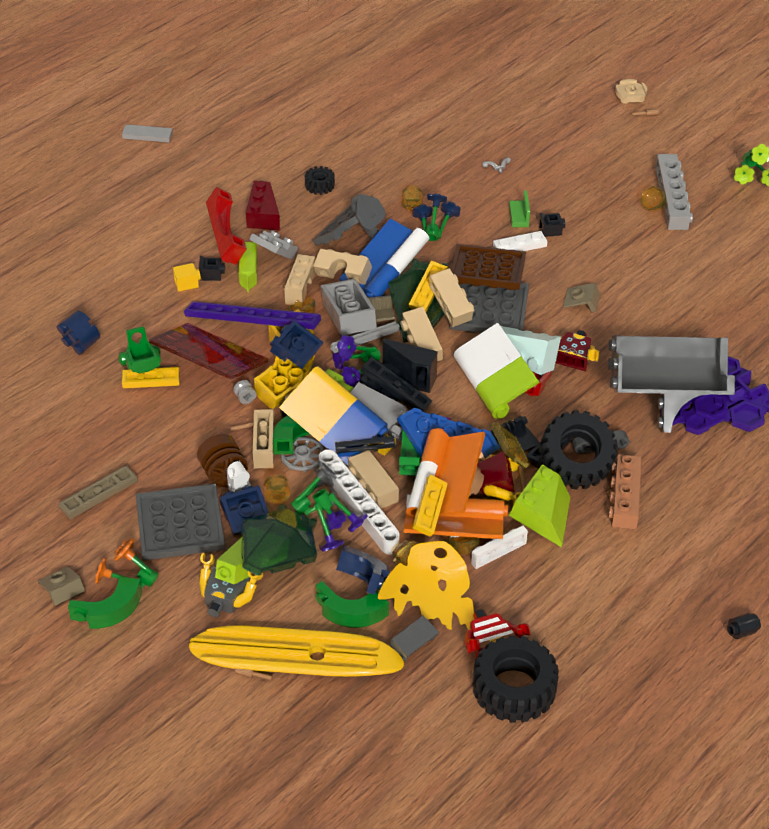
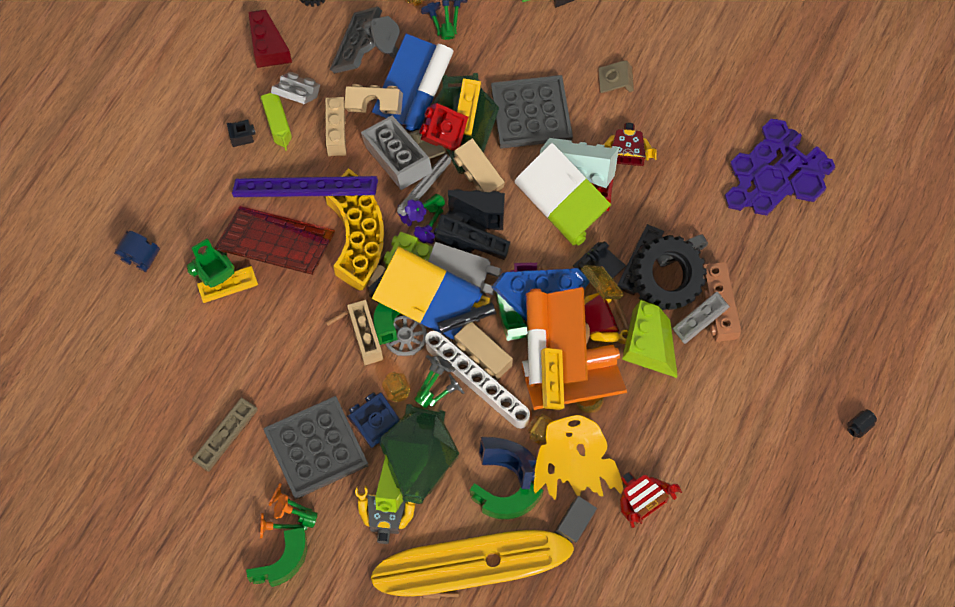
camera: 15 degrees left, 20 degrees up
dark tan piece [38,566,85,606] -> none
yellow brick [173,263,201,292] -> none
reddish brown wheel [197,434,248,487] -> none
red arch [206,187,247,265] -> none
white leg [227,461,251,493] -> none
light grey wheel [233,380,257,404] -> none
dark blue plate [270,321,324,369] -> none
clear yellow hair [288,297,315,313] -> none
plant [312,489,368,552] -> none
tan brick [429,268,474,327] -> none
reddish brown plate [451,244,526,290] -> none
white plate [471,526,528,569] -> none
black tyre [473,635,559,723] -> none
white plate [493,231,548,251] -> none
dark grey cylinder [608,335,735,432] -> none
none -> red plate [419,103,469,151]
none -> light grey tile [673,292,730,344]

